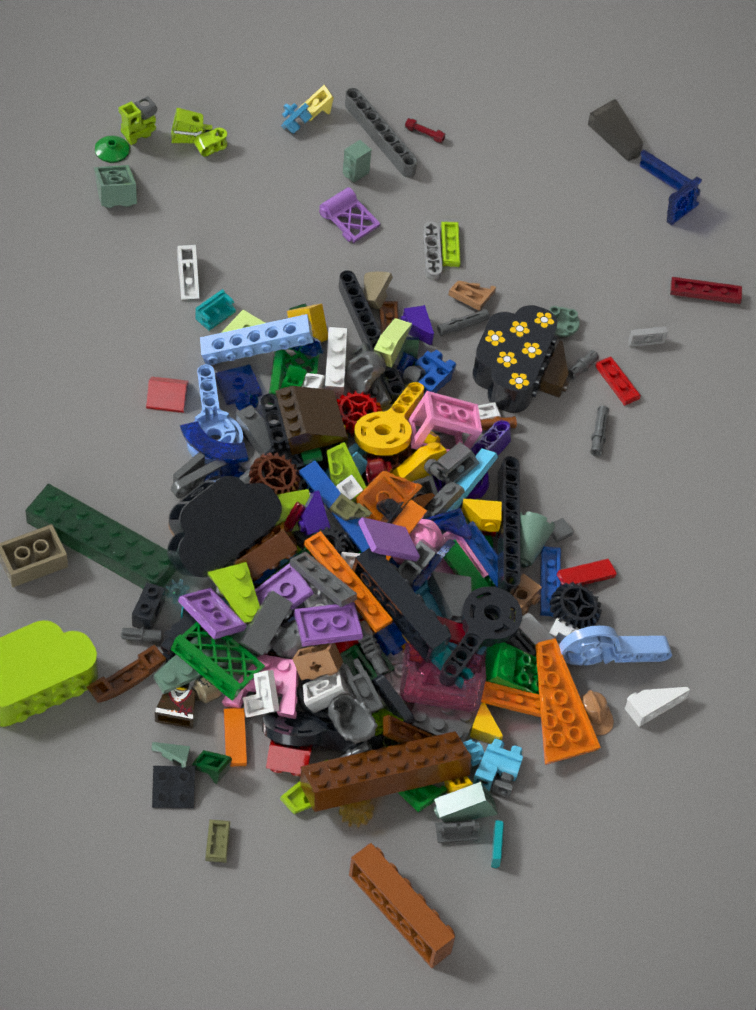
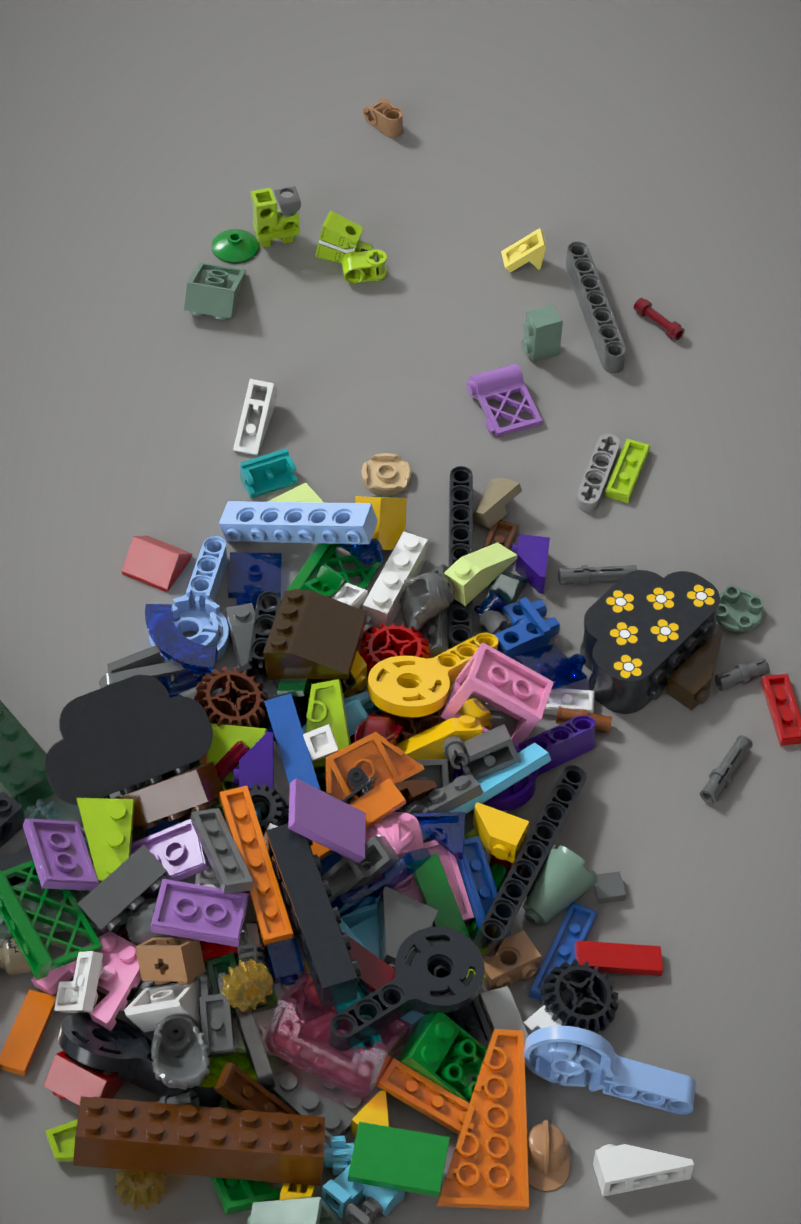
camera: 25 degrees right, 5 degrees down
dark azure hips [281,102,312,134] -> none
olive slope [329,493,372,521] -> none
medium nougat wing [448,281,496,311] -> none
none -> clear yellow gear [221,959,273,1012]
none -> green tile [348,1122,450,1197]
none -> tan tile [361,453,412,496]
none -> medium nougat piece [363,98,403,138]
none -> clear blue hinge [515,644,587,690]

